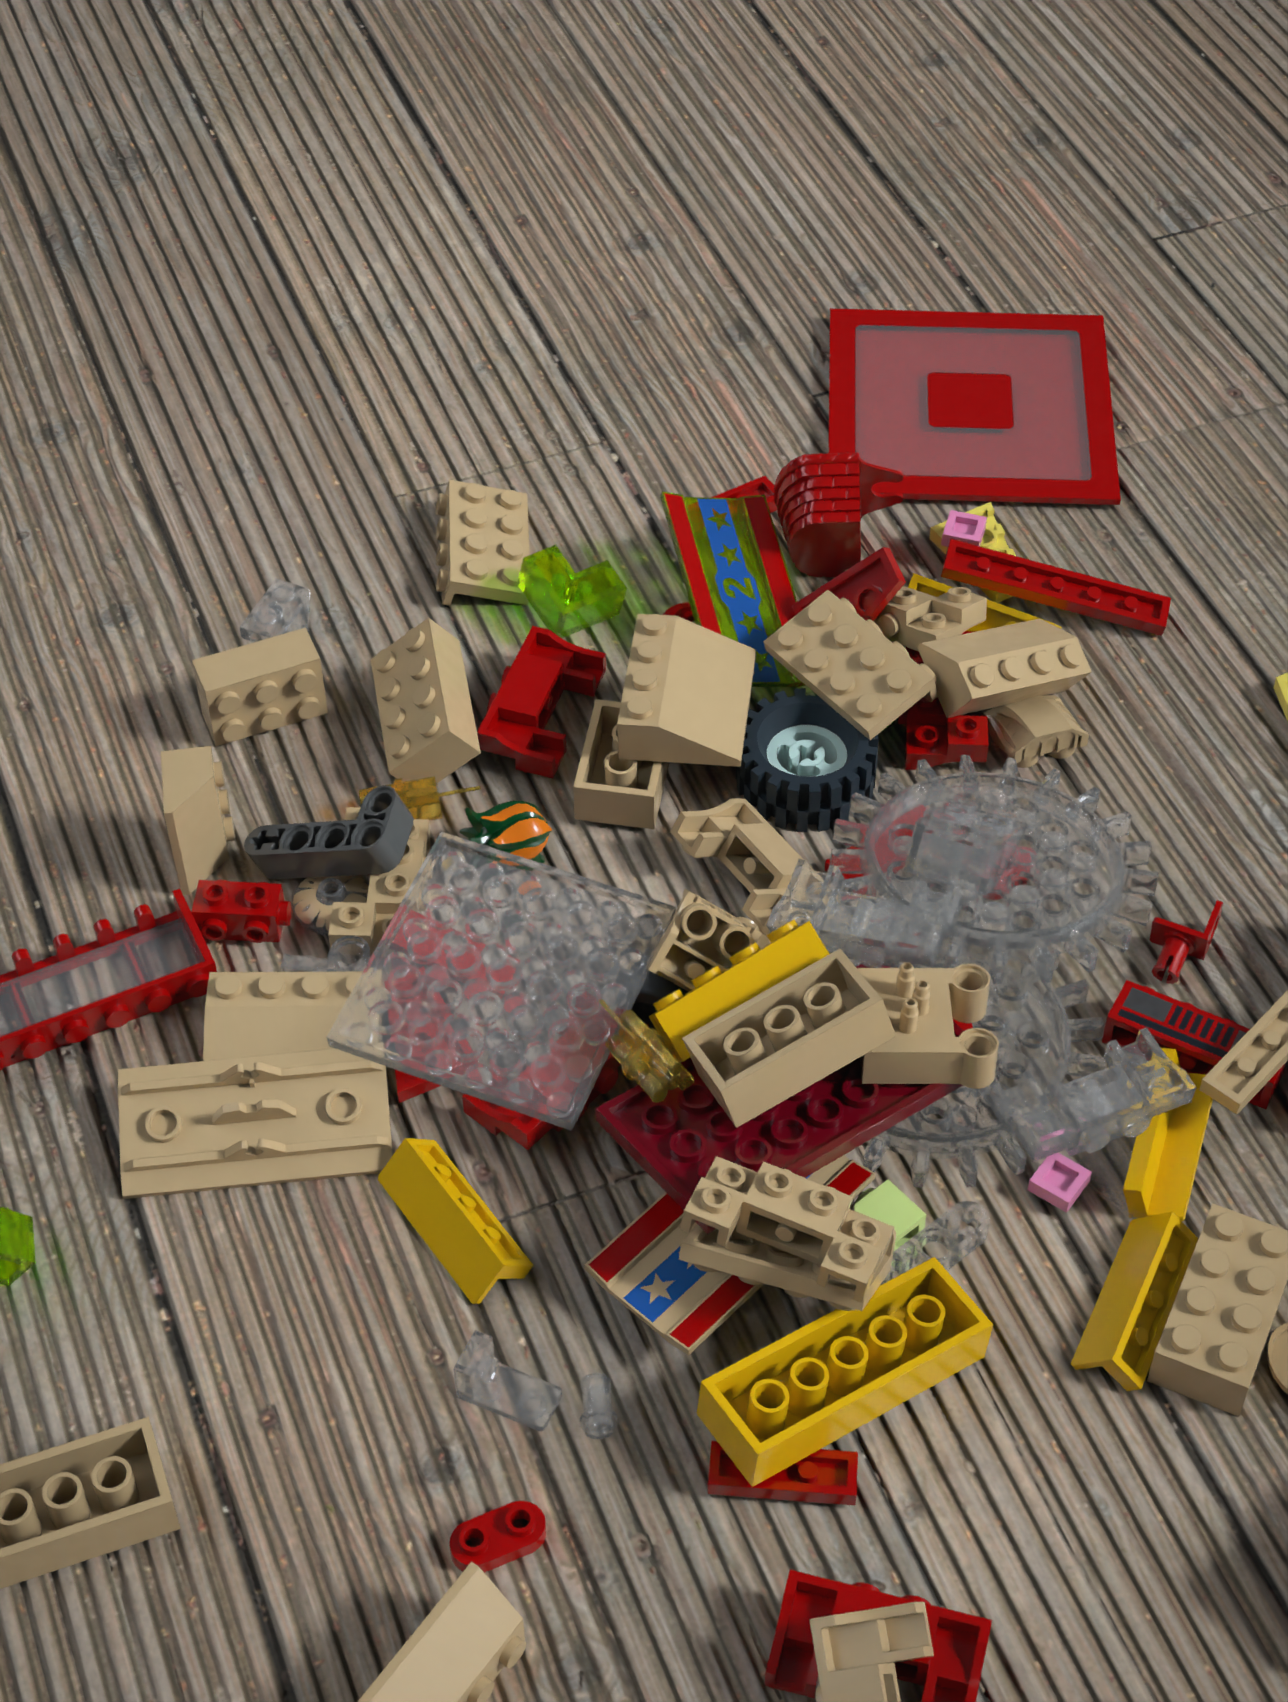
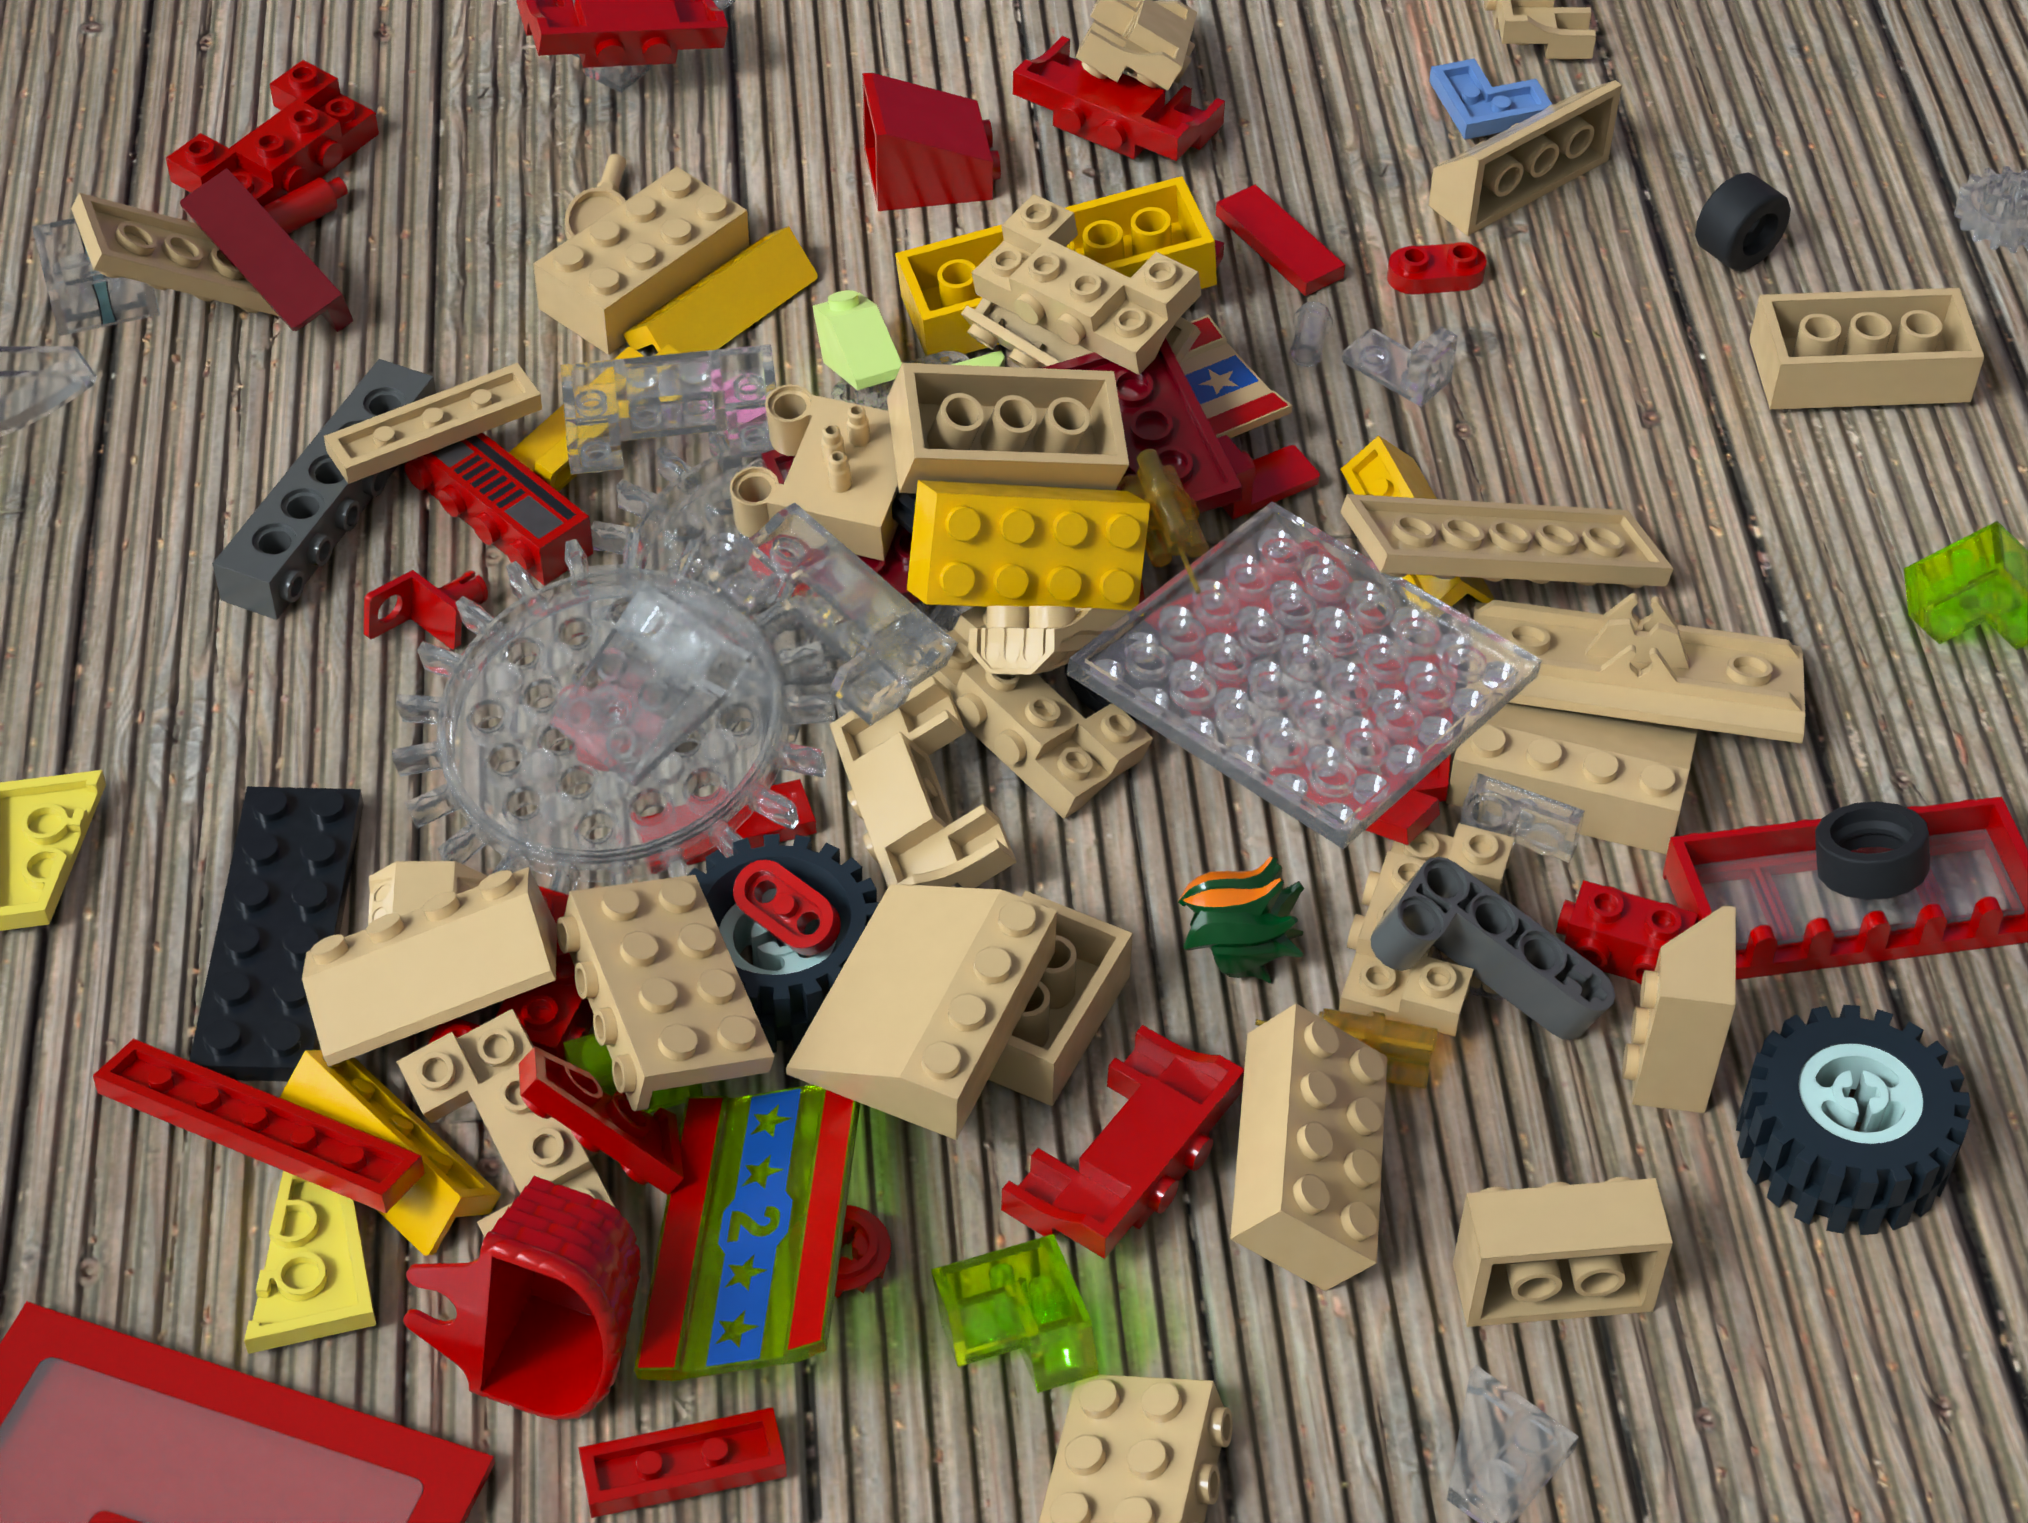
camera: 165 degrees left, 0 degrees up
bright pink plate [941,510,987,547] -> none
none -> black plate [189,786,364,1082]
none -> red plate [733,860,841,956]
none -> yellowish green slope [813,290,902,390]
none -> red slope [862,73,1001,212]
none -> red tile [1216,184,1345,296]
none -> red bracket [1218,435,1320,519]
none -> tan plate [1340,494,1674,588]
none -> black tyre [1695,172,1791,271]
none -> black wheel [1736,1005,1971,1235]
none -> black tyre [1815,801,1930,900]

